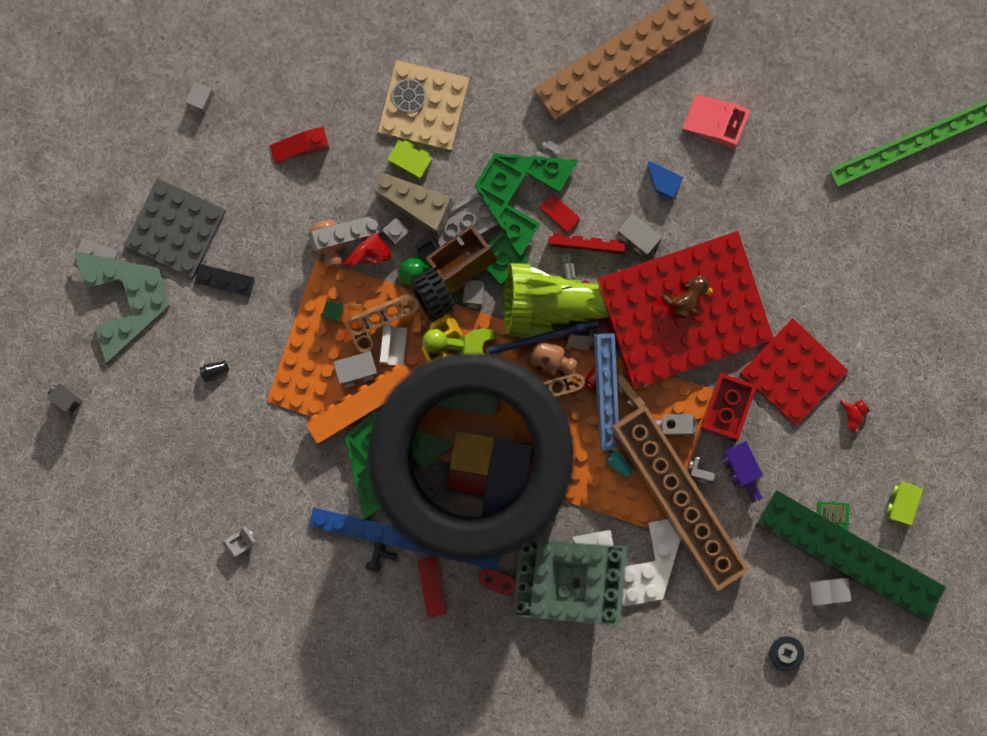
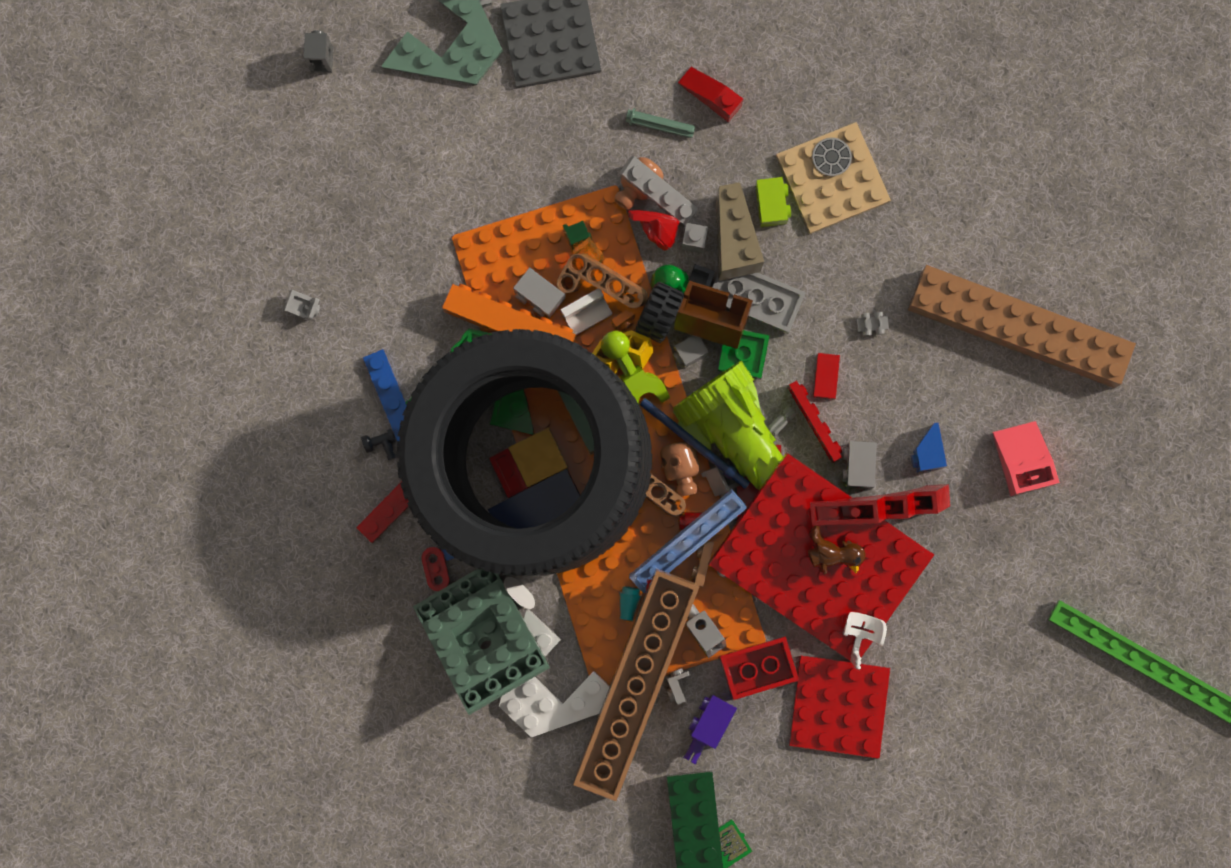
camera: 55 degrees right, 0 degrees up
black plate [195,264,255,296] -> none
black cone [199,360,229,382] -> none
green wing [474,153,578,257] -> none
red animal [840,399,870,432] -> none
none -> white sticker [504,577,535,609]
none -> sand green axle [626,108,695,138]
none -> red arch [810,484,950,525]
none -> white helmet [843,612,887,670]

